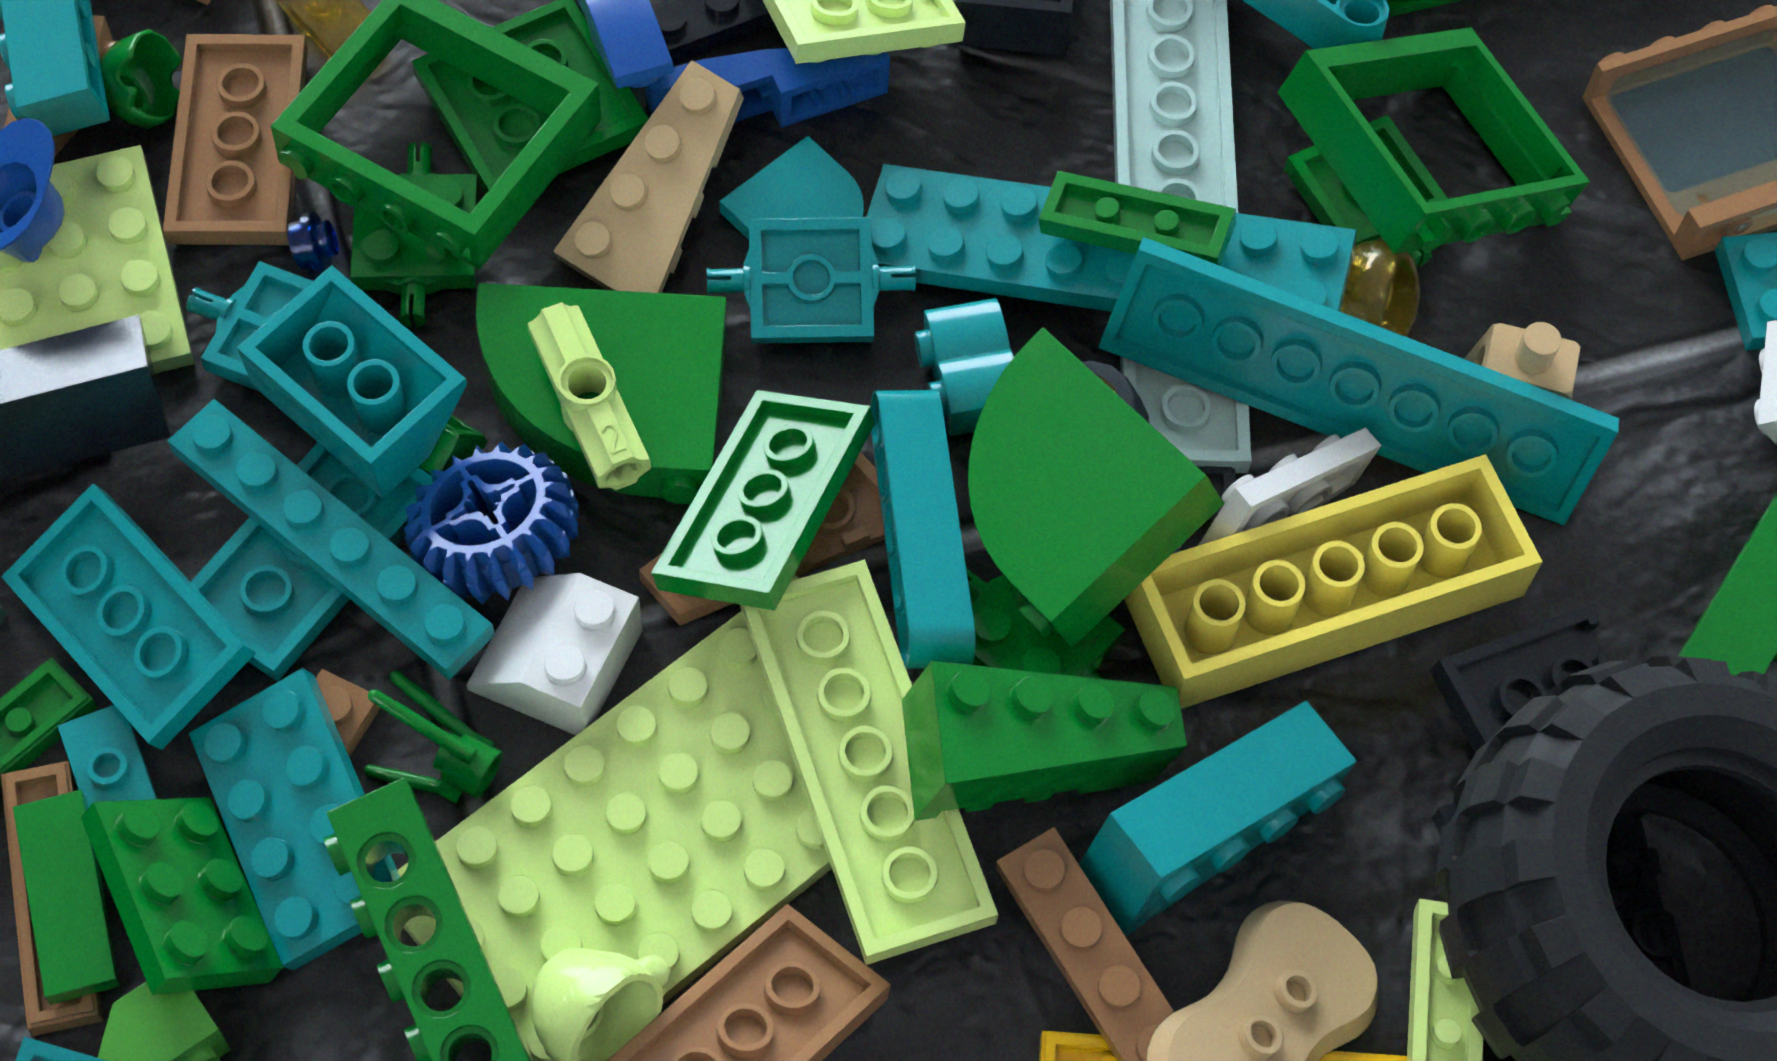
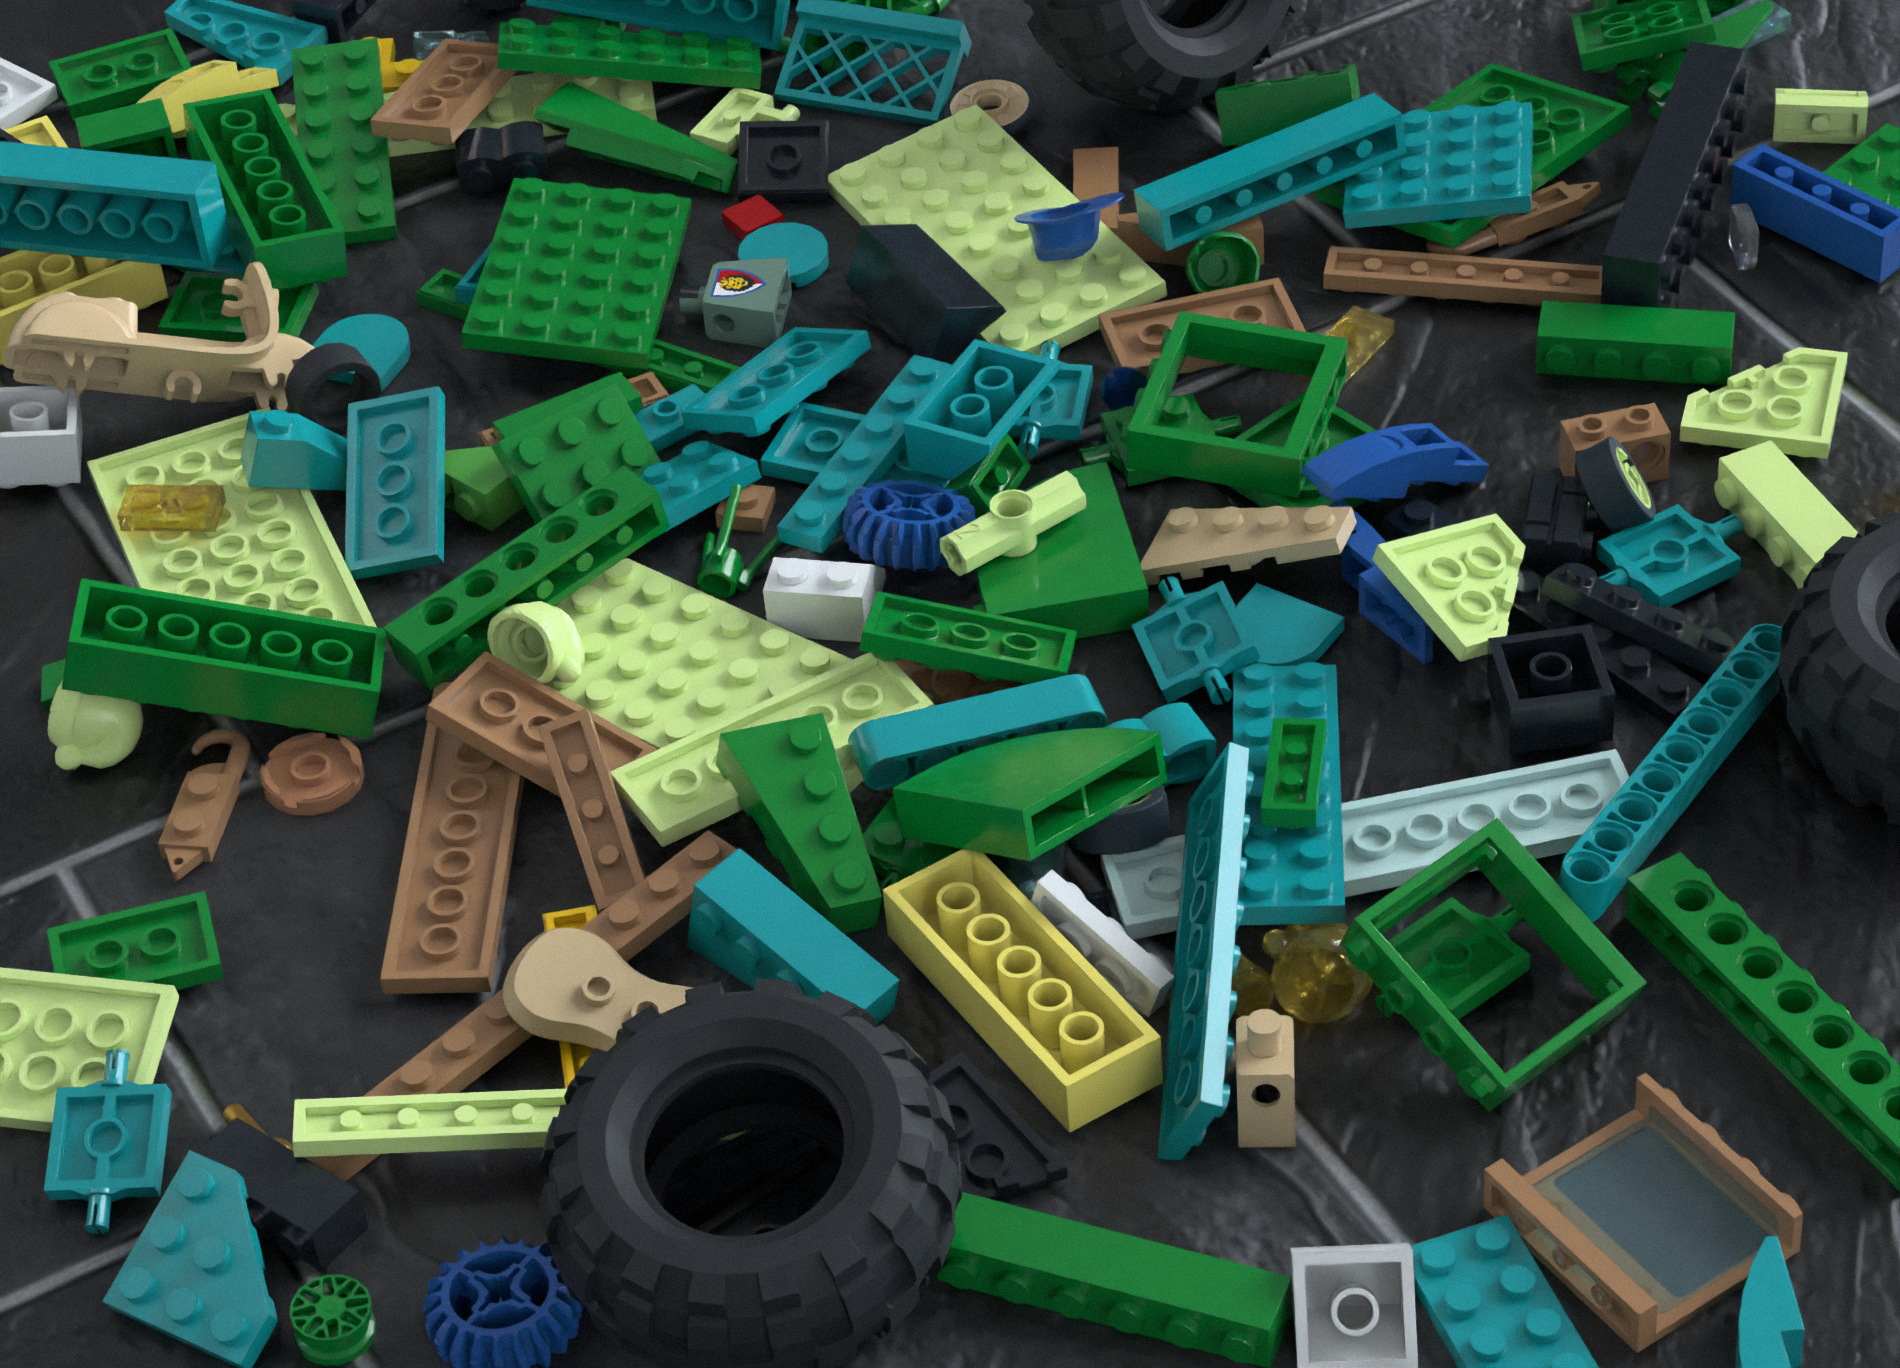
camera: 85 degrees right, 20 degrees down
none -> medium nougat plate [537,708,646,913]

